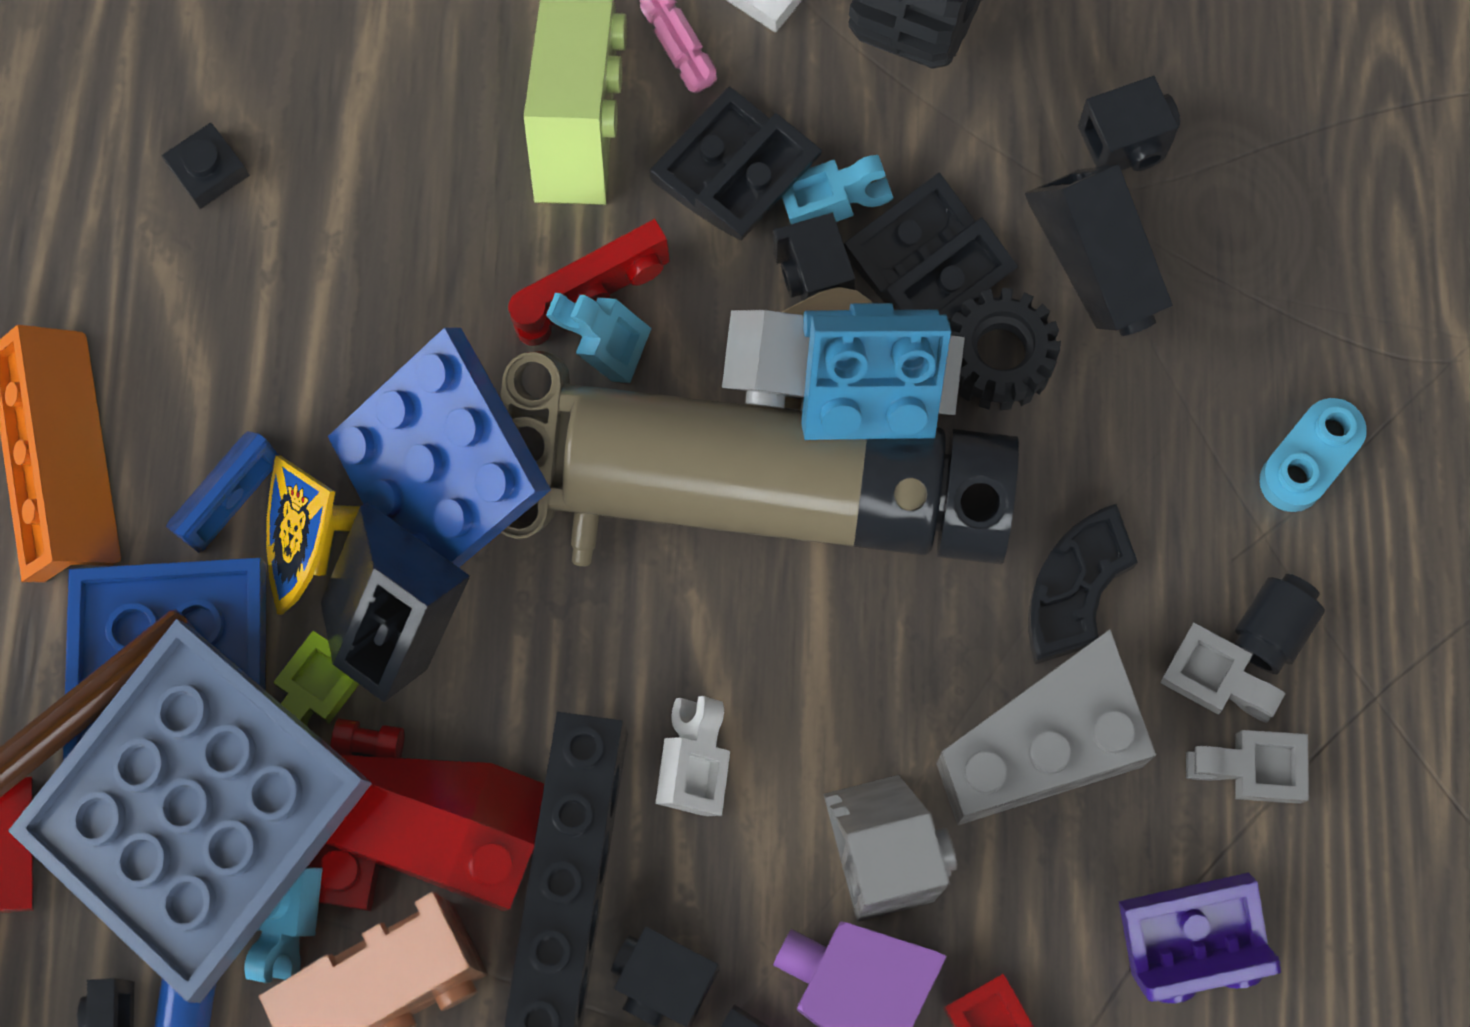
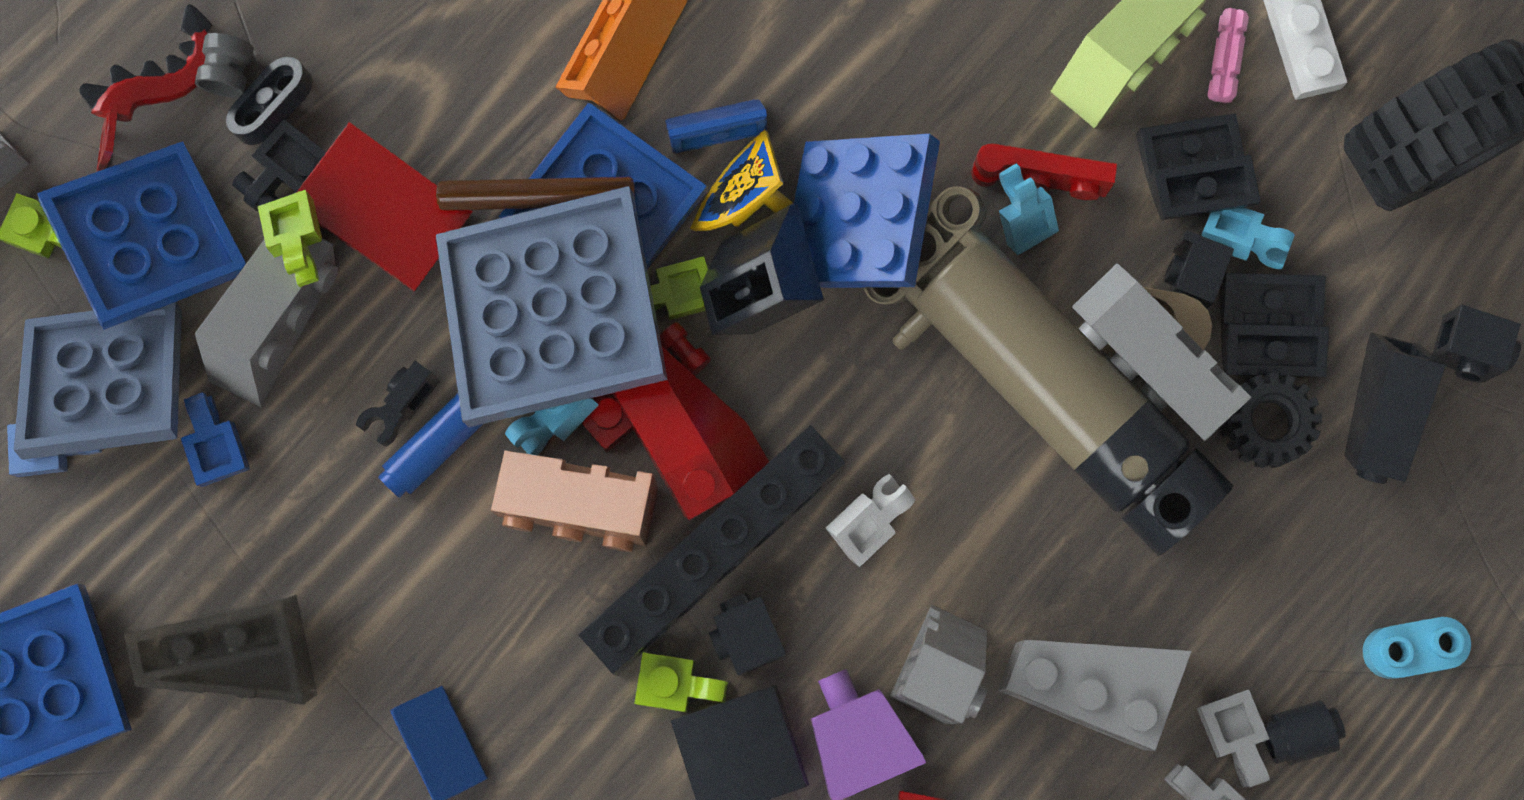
camera: 35 degrees right, 5 degrees up
dark azure plate [801,303,951,440] -> none
black tile [1028,504,1138,664] -> none

